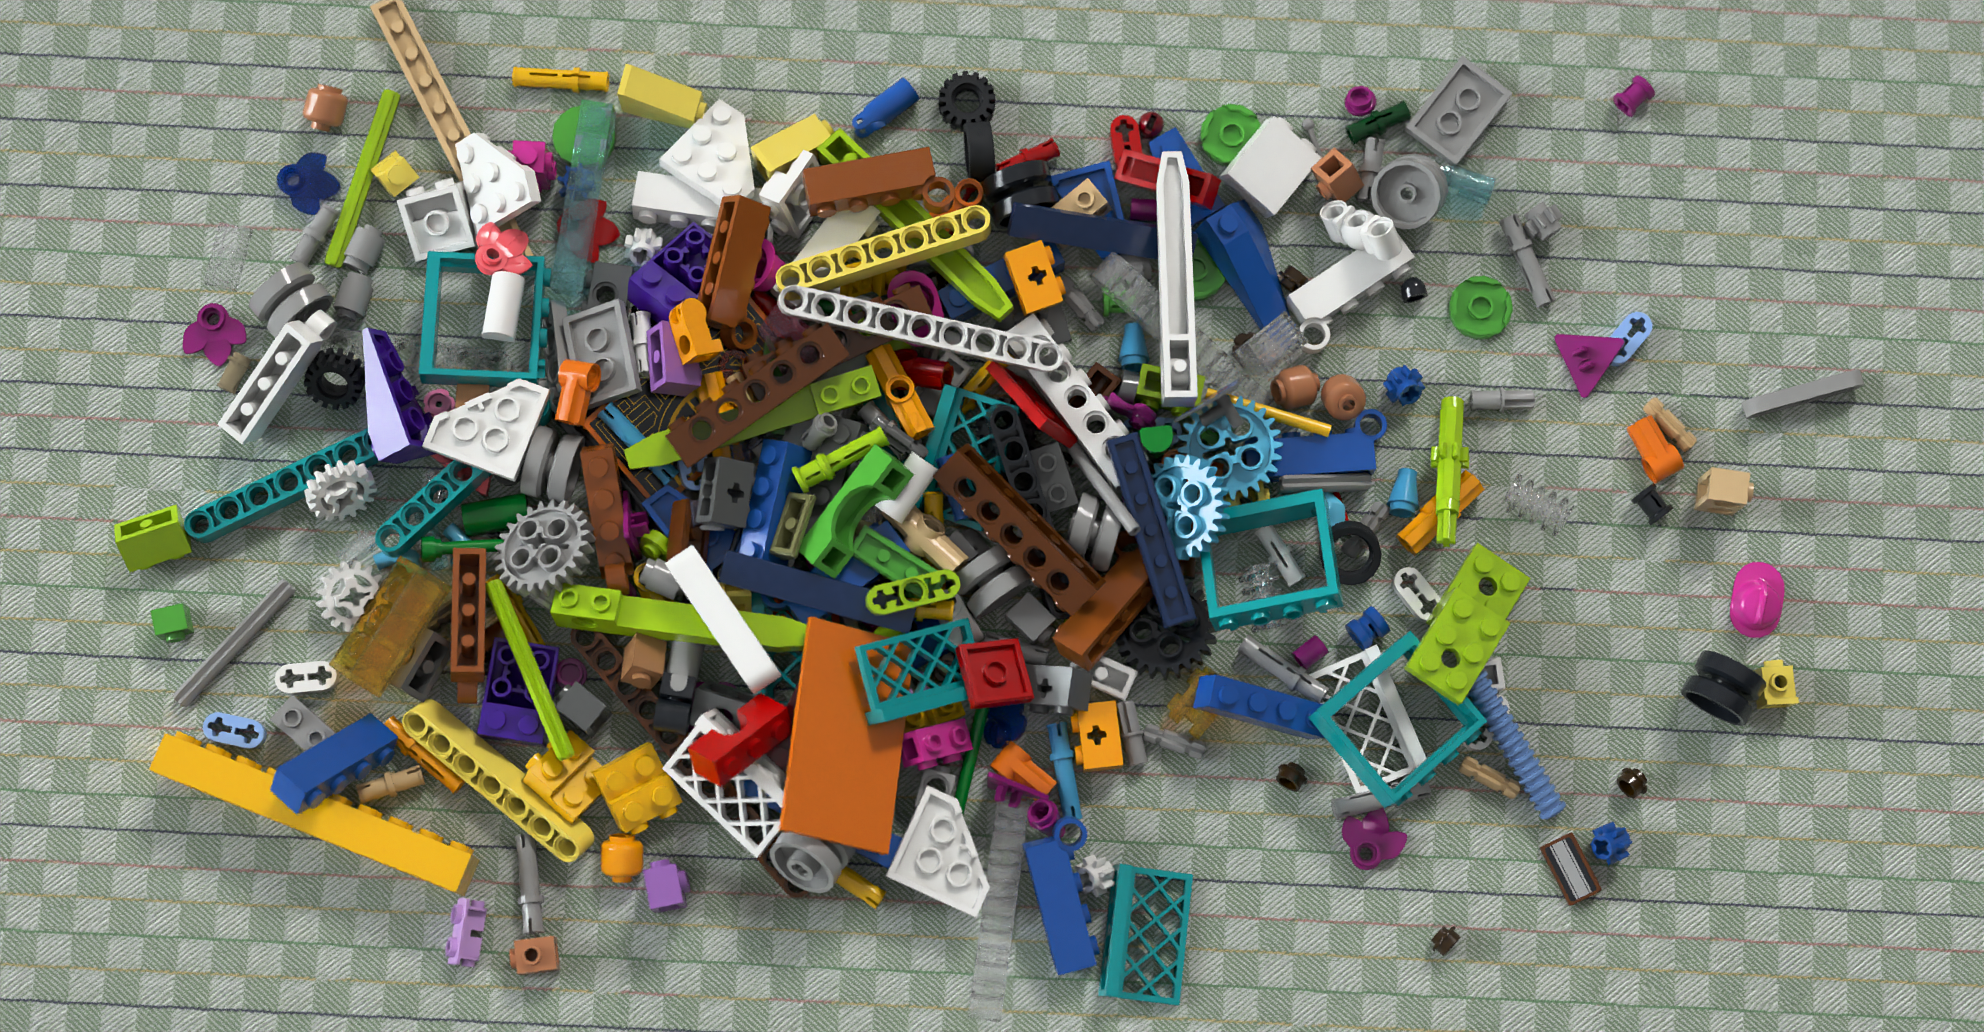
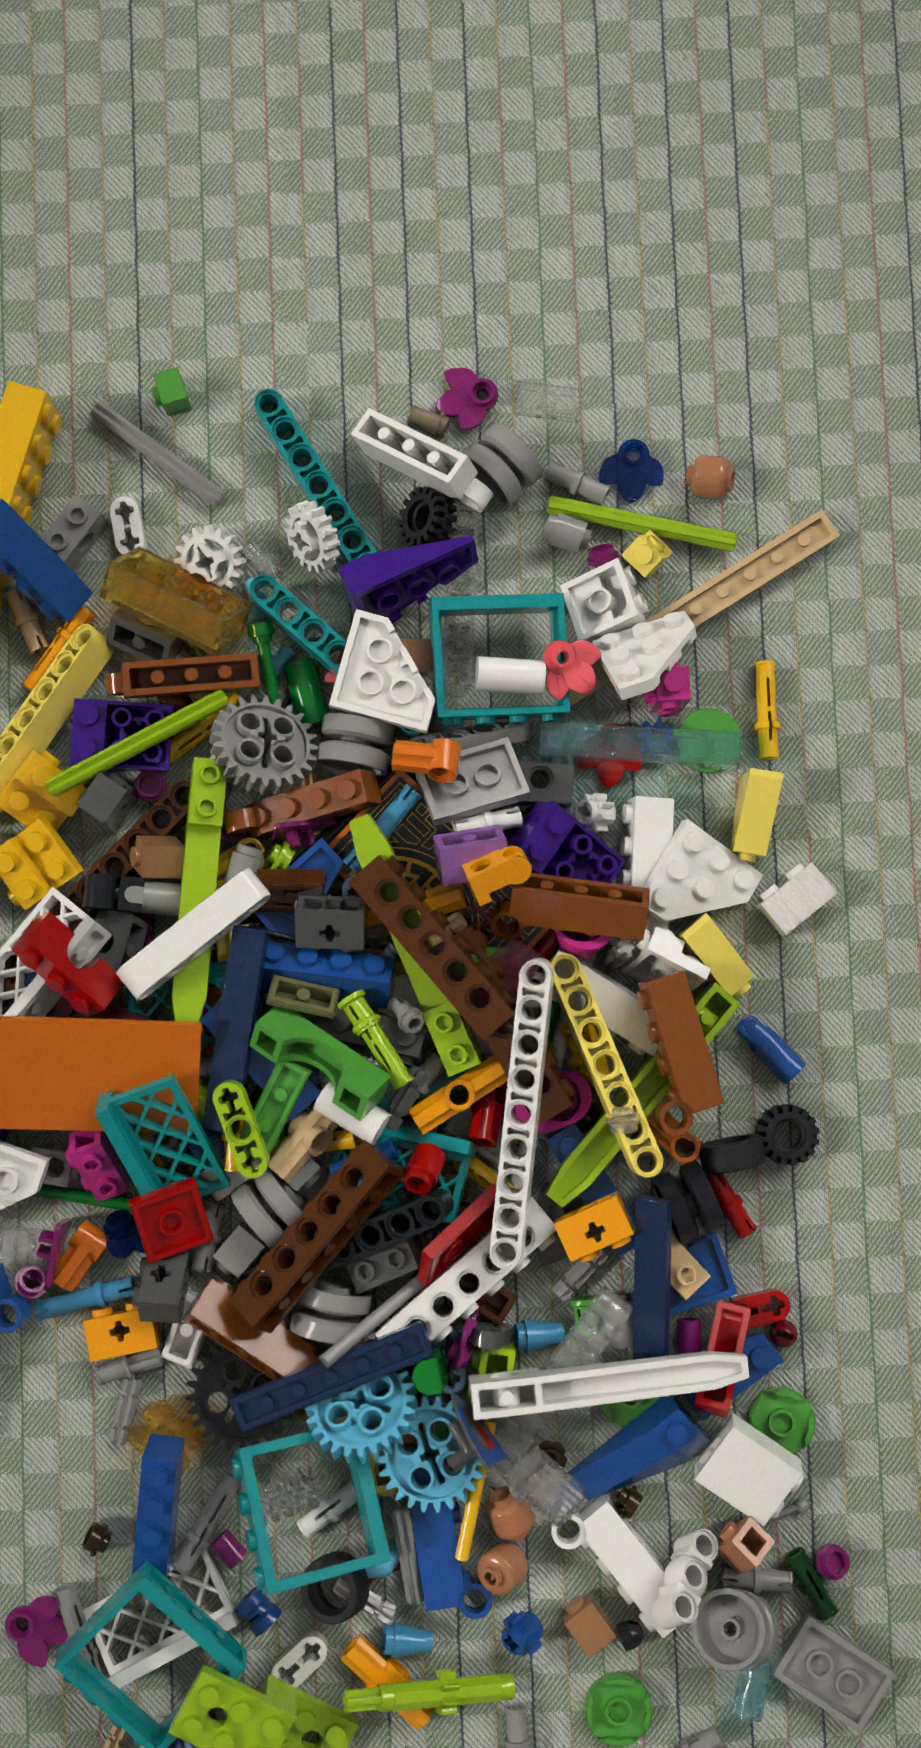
camera: 90 degrees right, 5 degrees up
lime brick [114,504,192,573] -> none
light blue beam [203,712,267,750] -> none
light grey brick [333,272,374,322] -> none
bright pink plate [424,389,455,418] -> none
none -> red brick [403,1143,446,1195]
none -> medium nougat brick [562,1592,617,1658]
none -> magenta plate [587,544,619,568]
none -> light grey axle [599,940,636,972]
none -> clear plate [605,1107,641,1134]
none -> white brick [757,862,837,936]

